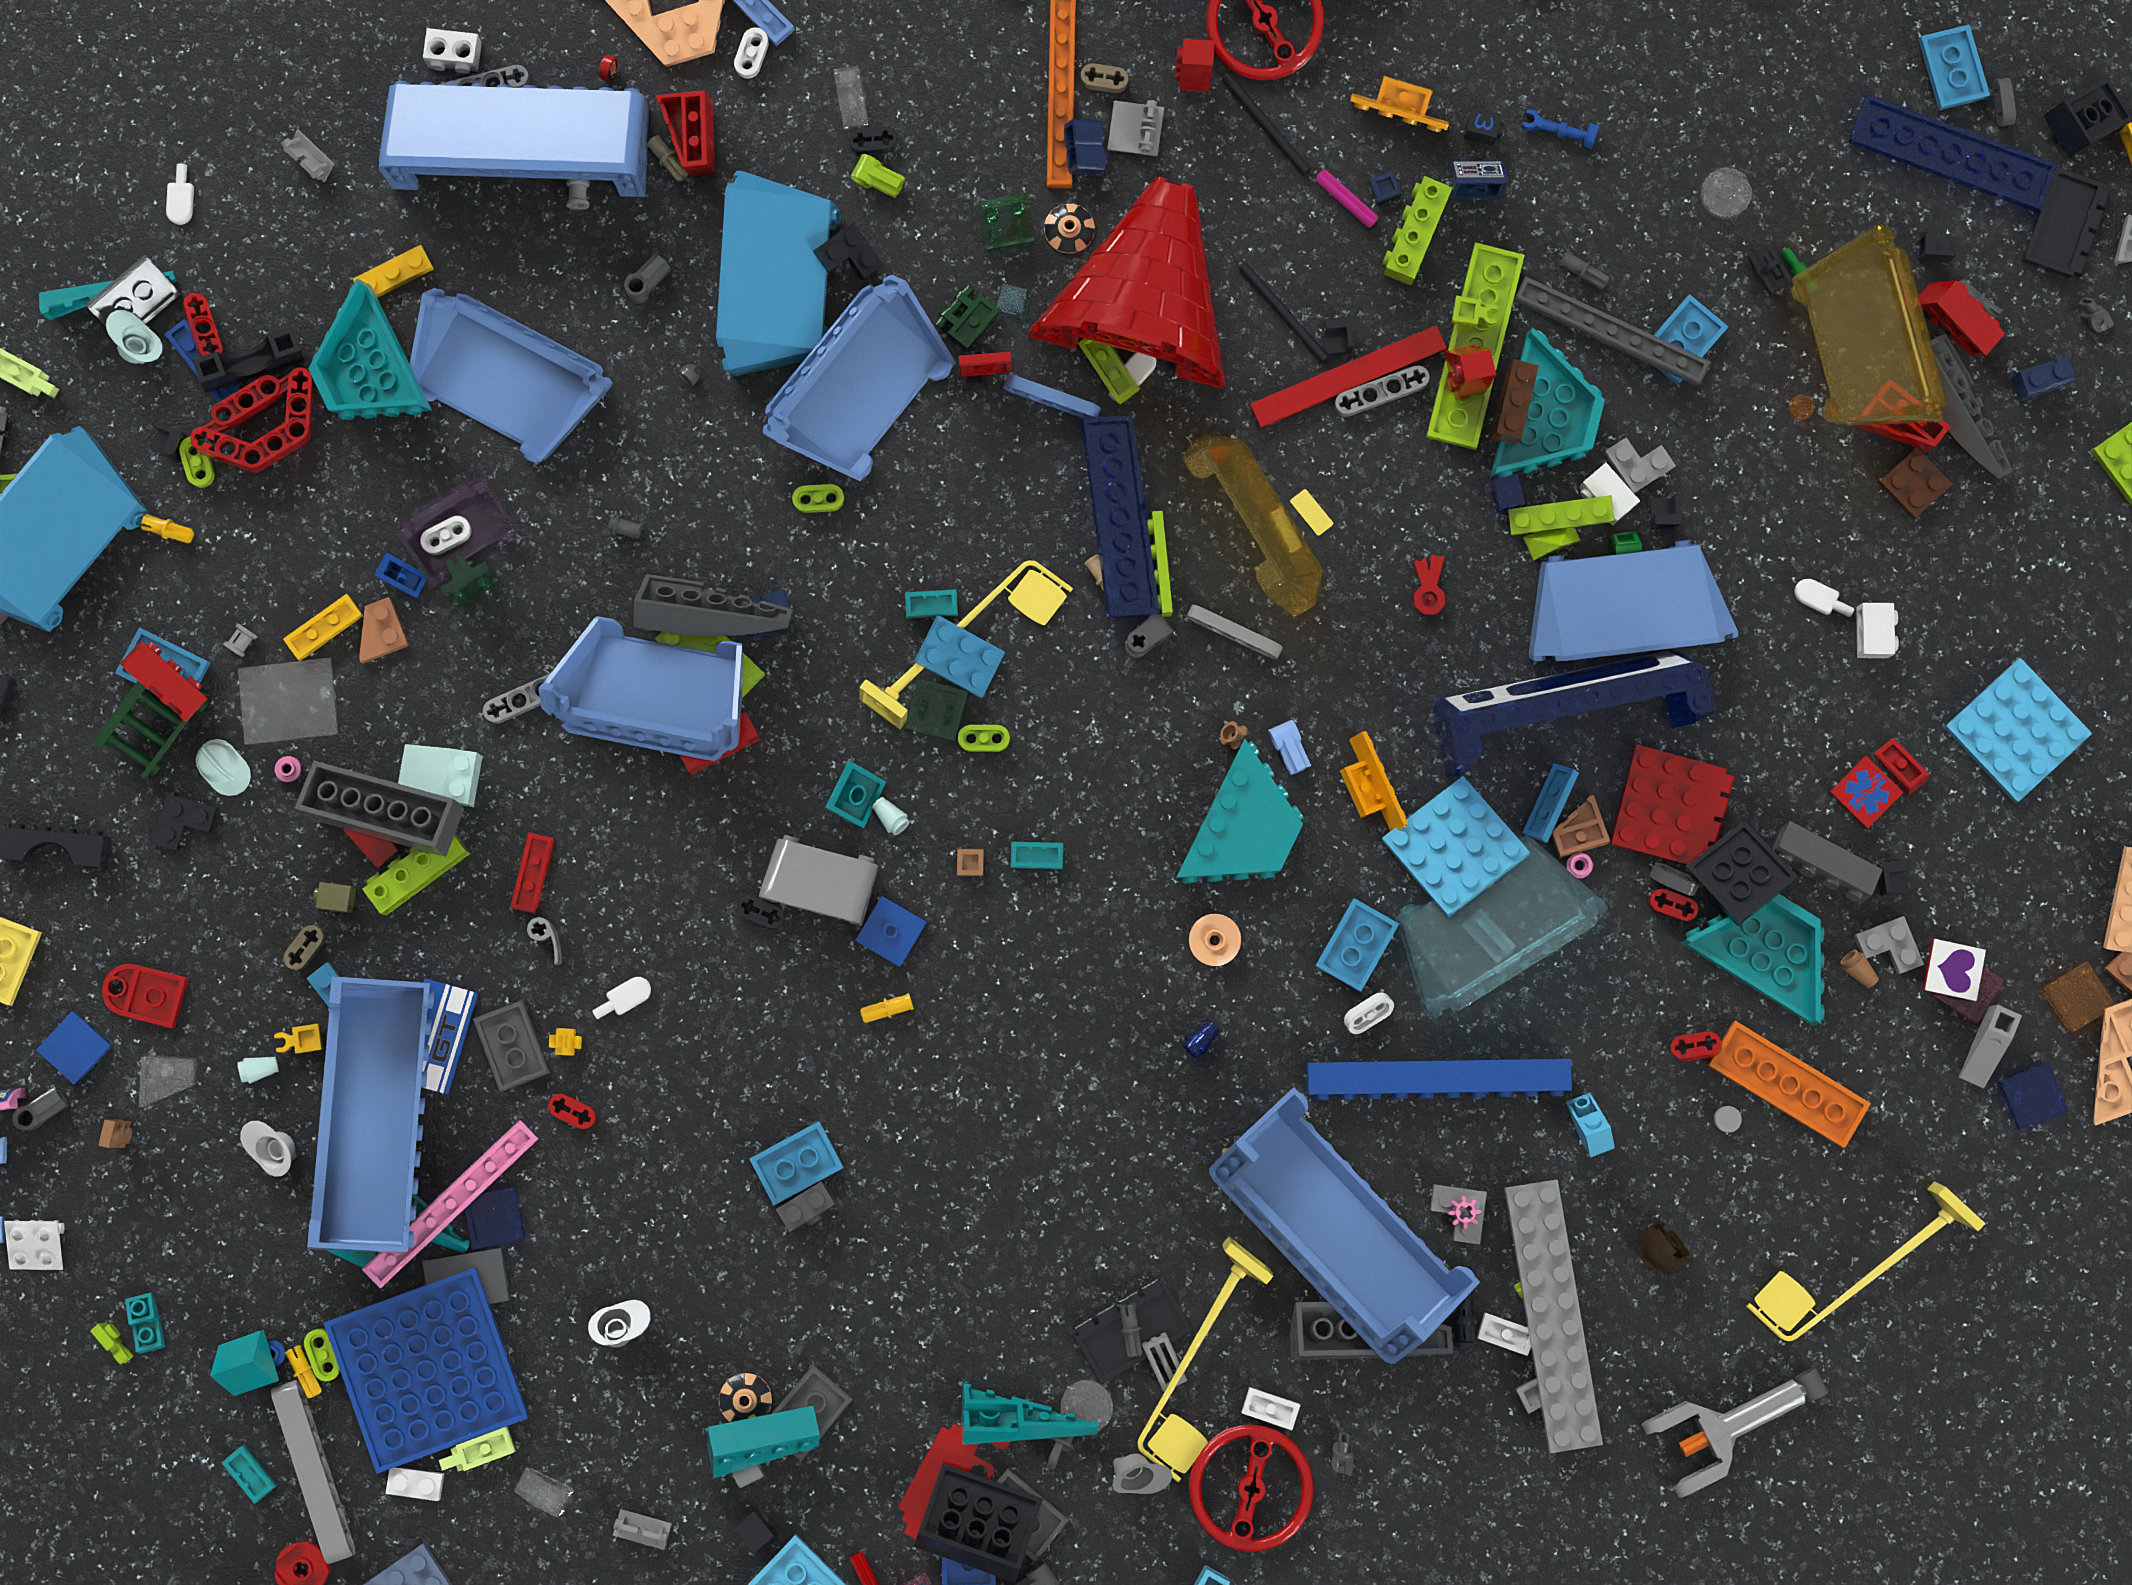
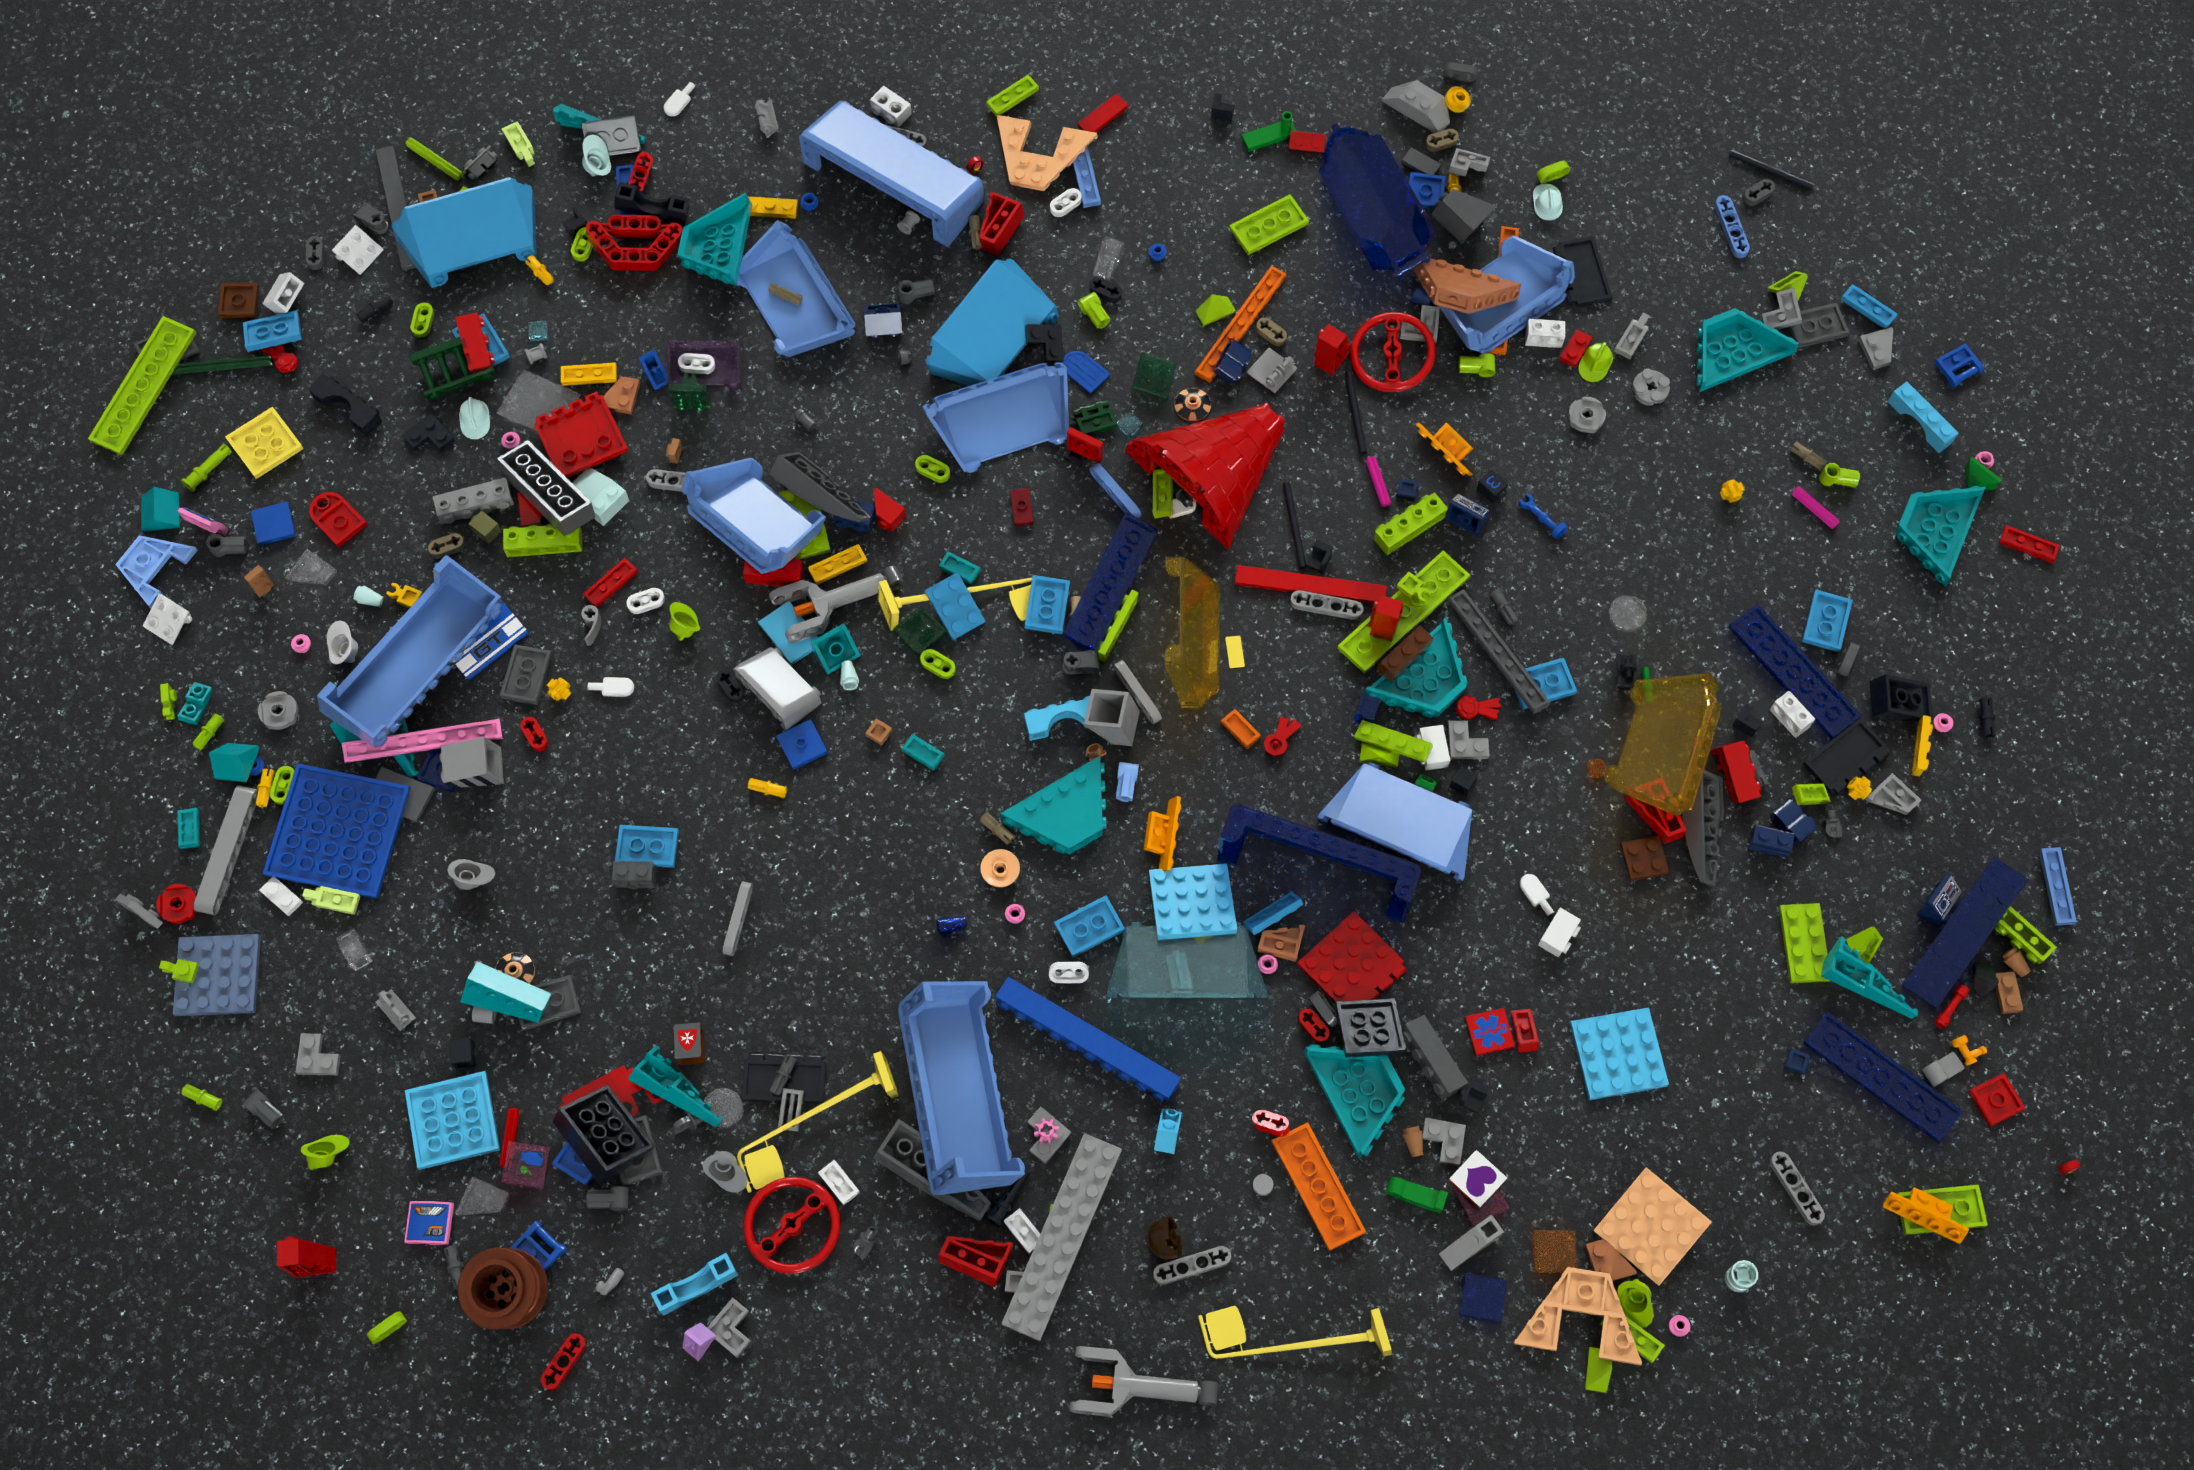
camera: 35 degrees right, 15 degrees down
none -> lime axle [193,713,224,750]
none -> light grey plate [258,691,299,730]
none -> bright pink plate [291,634,311,653]
none -> lime plate [410,303,434,338]
none -> light grey brick [433,477,514,524]
none -> light grey slope [440,737,504,788]
none -> clear light blue plate [529,321,548,341]
none -> red hinge [534,392,629,478]
none -> white plate [627,588,665,614]
none -> medium nougat plate [666,438,683,464]
none -> lime piece [669,602,700,641]
none -> piece [674,1022,705,1066]
none -> light grey beam [723,881,753,956]
none -> medium azure tile [758,601,818,666]
none -> dark tan axle [768,283,803,305]
none -> light grey piece [769,566,904,643]
none -> blue plate [801,193,819,210]
none -> yellow plate [808,544,867,585]
none -> slope [864,303,903,338]
none -> red slope [874,488,906,532]
none -> red wedge [939,1236,1013,1287]
none -> dark tan axle [980,812,1016,846]
none -> bright pink plate [1005,904,1025,924]
none -> dark red plate [1010,488,1033,526]
none -> dark azure plate [1024,575,1070,634]
none -> medium azure arch [1024,696,1090,741]
none -> blue window [1062,351,1110,394]
none -> light grey slope [1084,689,1140,746]
none -> blue plate [1149,244,1167,261]
none -> light grey beam [1153,1246,1231,1285]
none -> pearl dark grey axle [1173,481,1194,508]
none -> lime slope [1195,294,1236,326]
none -> orange tile [1221,709,1261,749]
none -> green leg [1386,1177,1448,1214]
none -> red piece [1456,696,1501,720]
none -> white brick [1770,691,1815,738]
none -> dark blue brick [1770,799,1817,846]
none -> lime plate [1791,784,1830,805]
none -> yellow gear [1847,776,1872,800]

